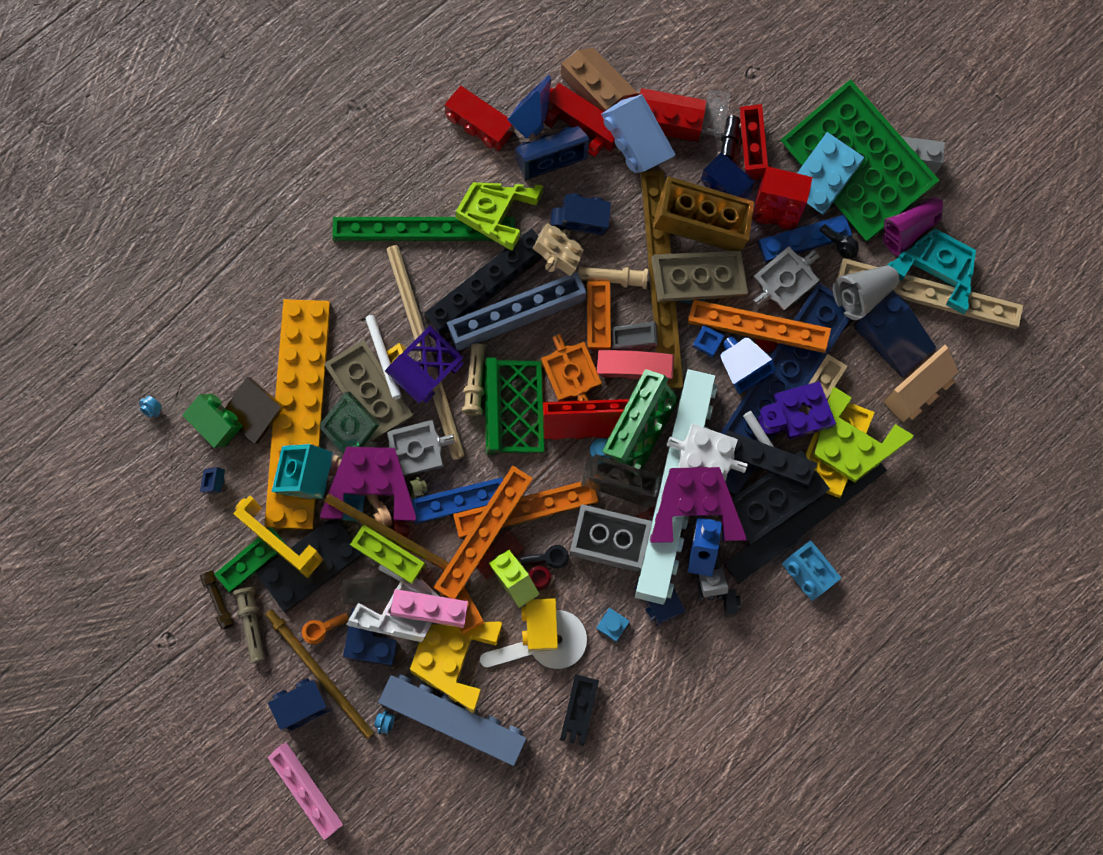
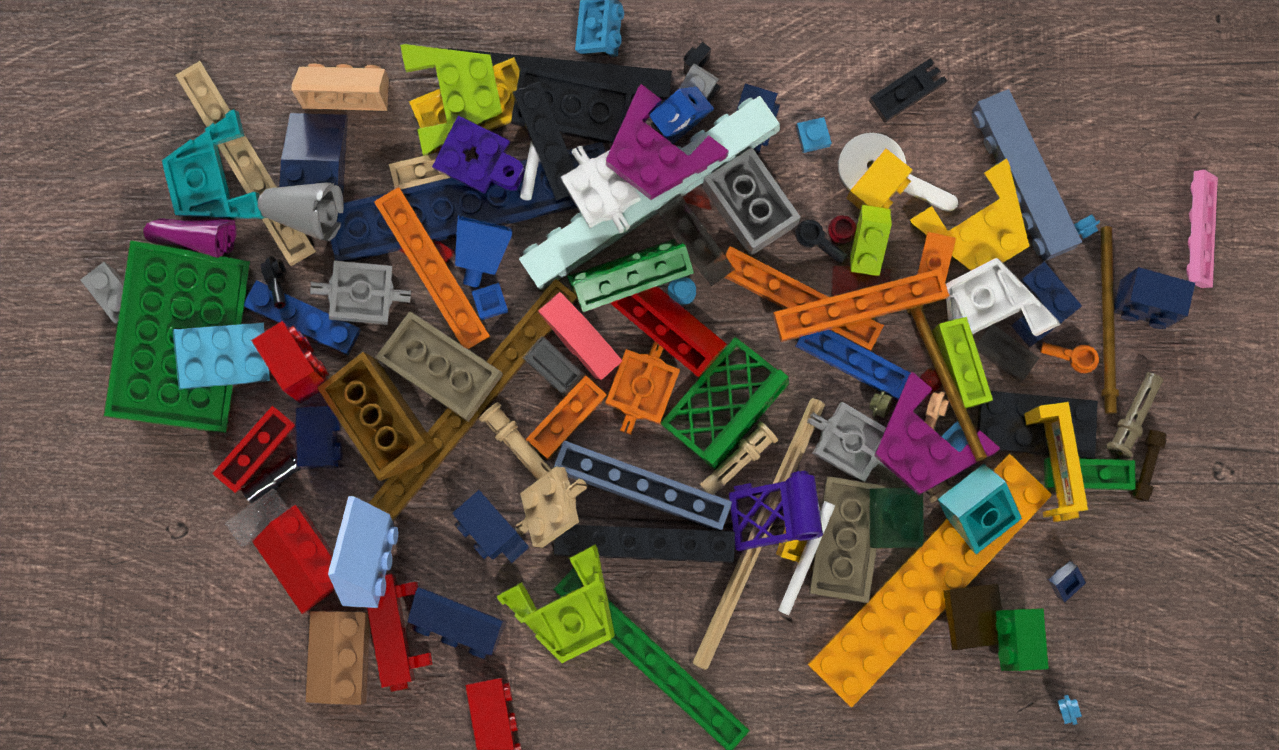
camera: 140 degrees left, 5 degrees up
bright pink plate [390,589,468,628] -> none
blue slope [507,75,551,139] -> none

